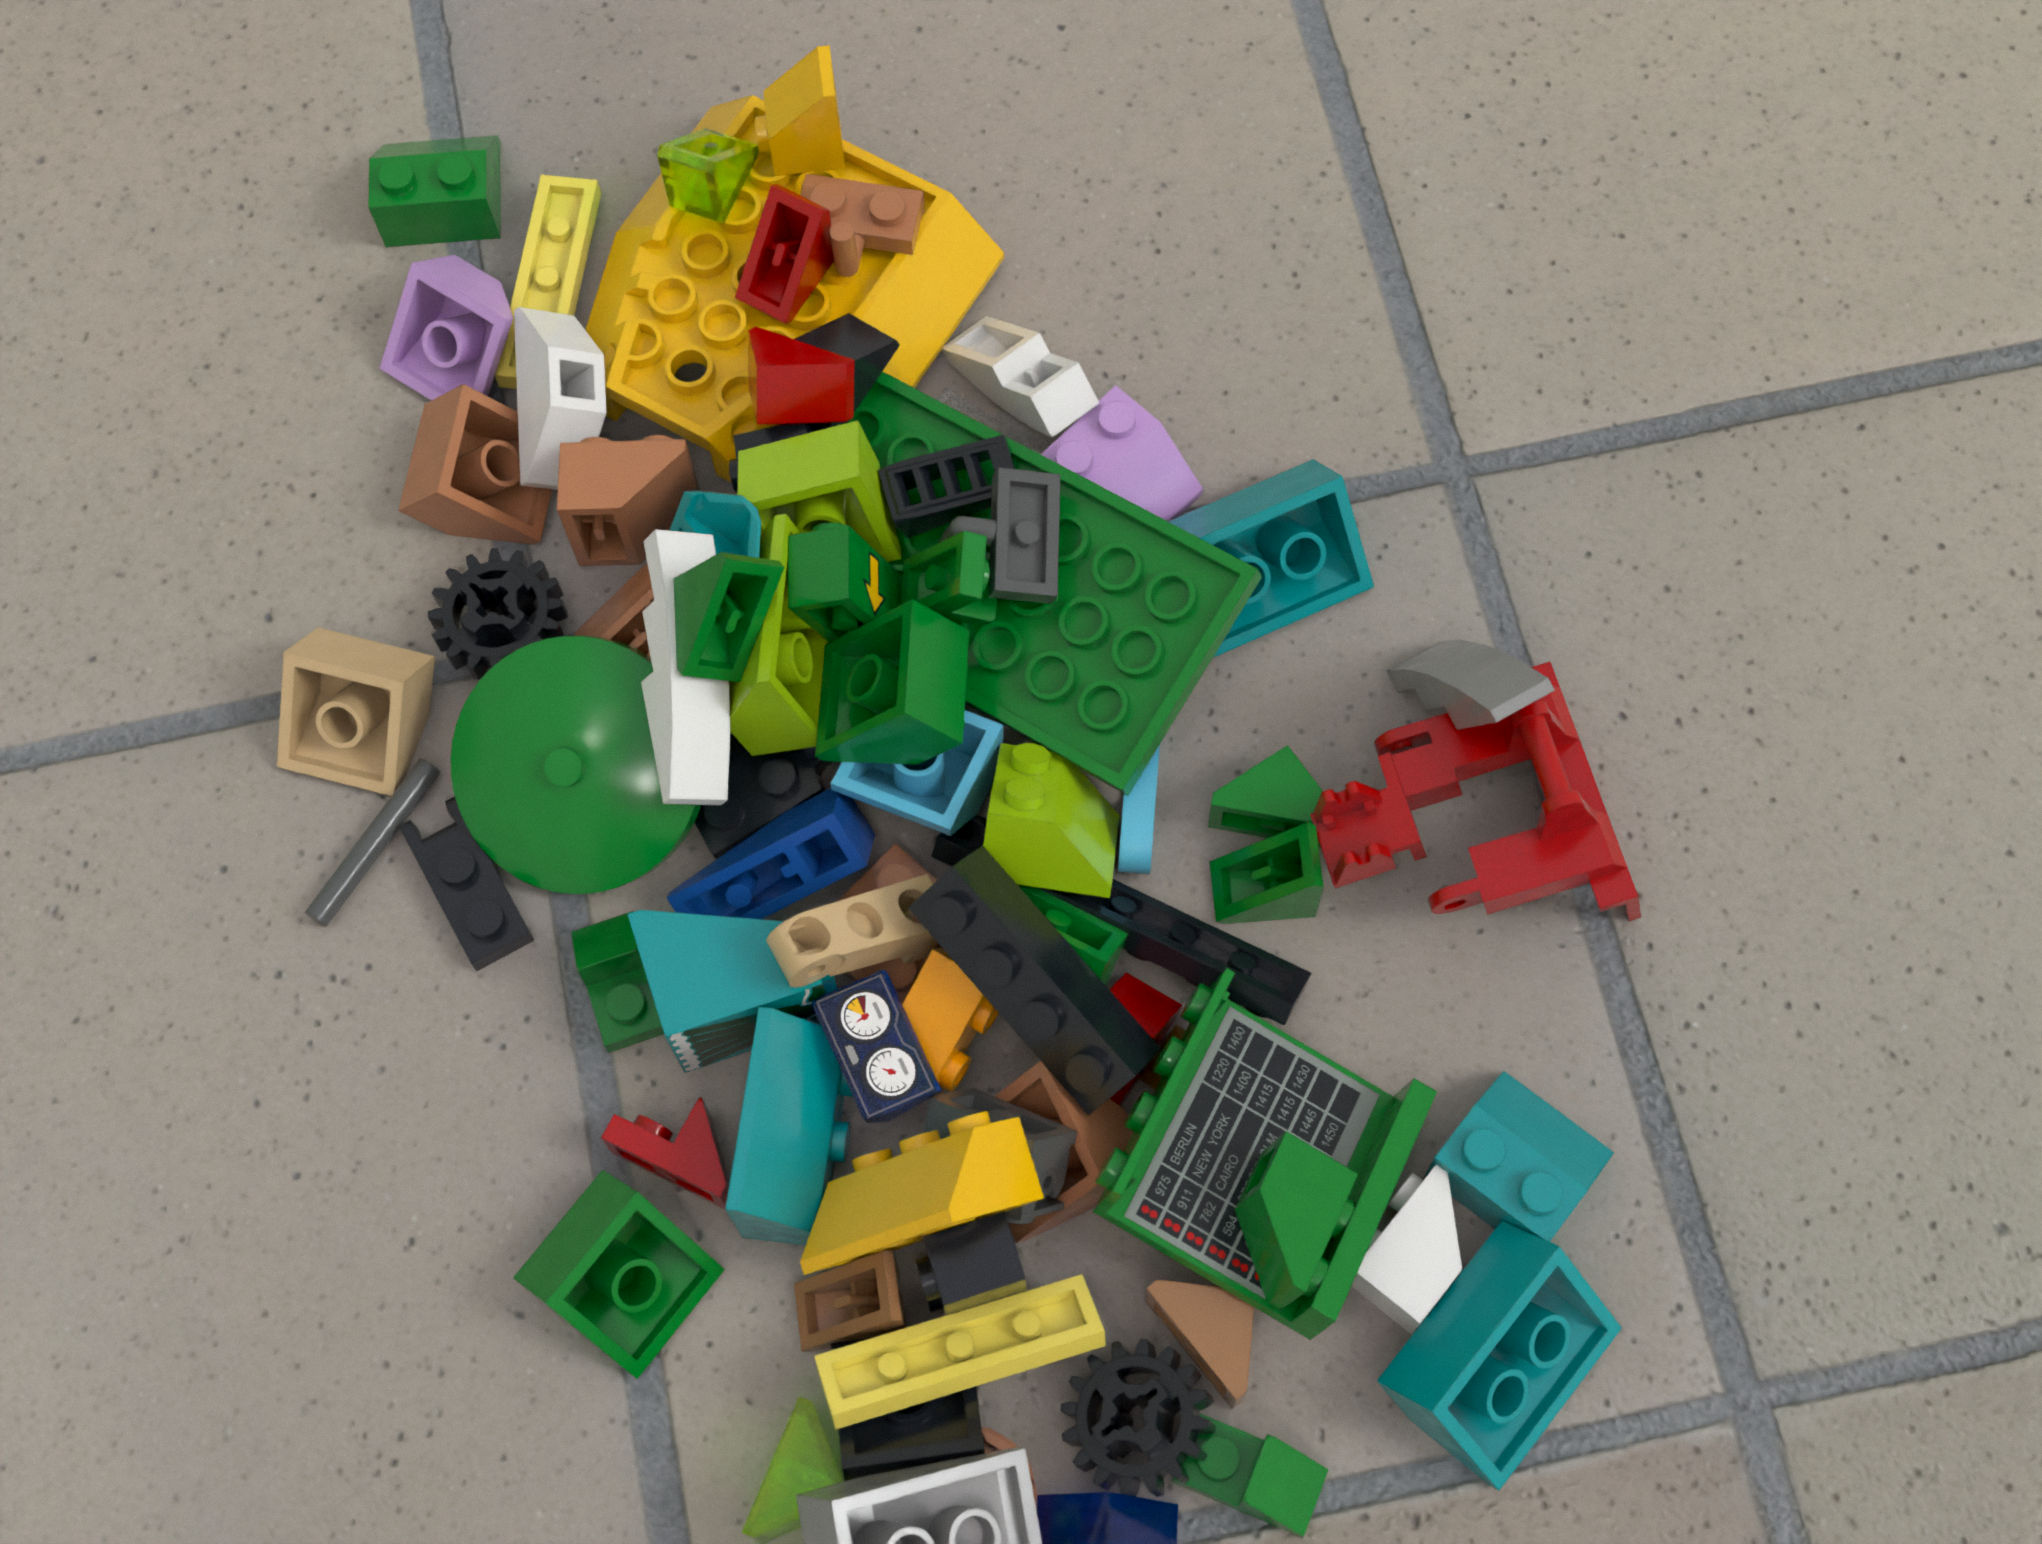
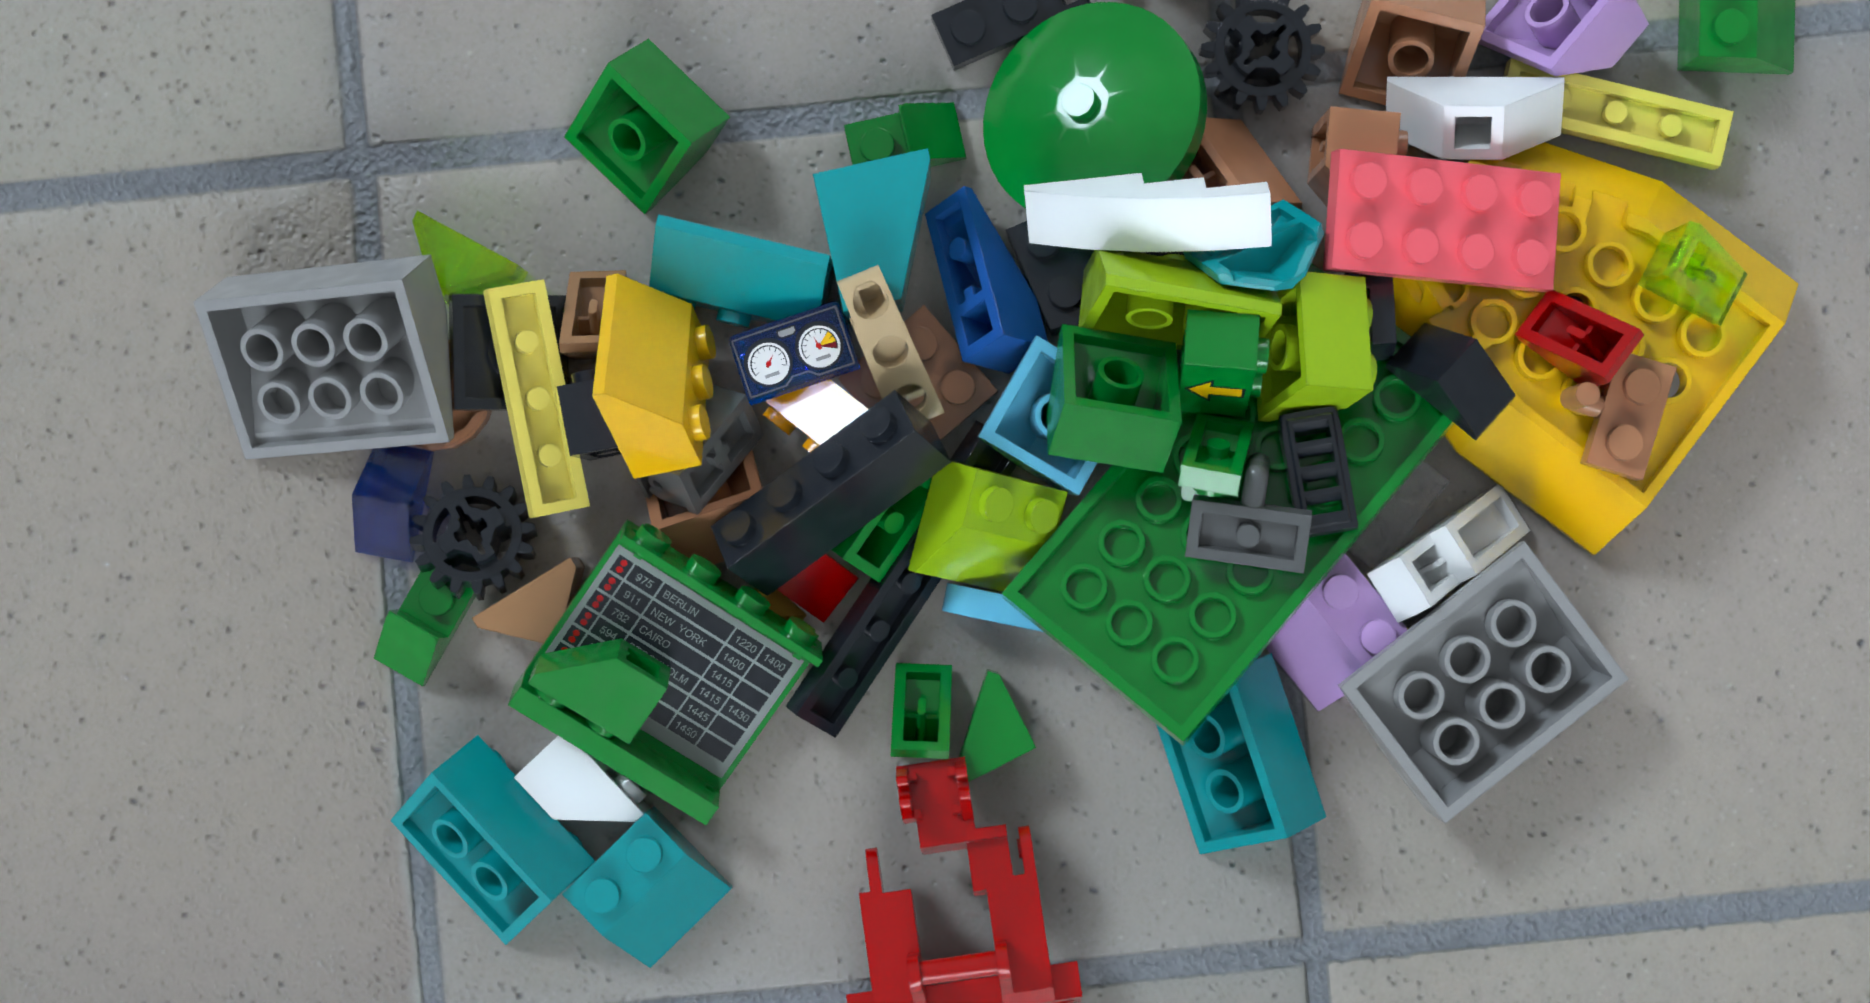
camera: 100 degrees right, 20 degrees up
red slope [601,1097,730,1210] -> none
green slope [674,552,785,682] -> none
red slope [748,327,855,425] -> none
yellow slope [755,45,845,176] -> none
light grey slope [1387,640,1554,730] -> none
none -> coral plate [1323,149,1561,292]
none -> light grey slope [1338,541,1629,824]

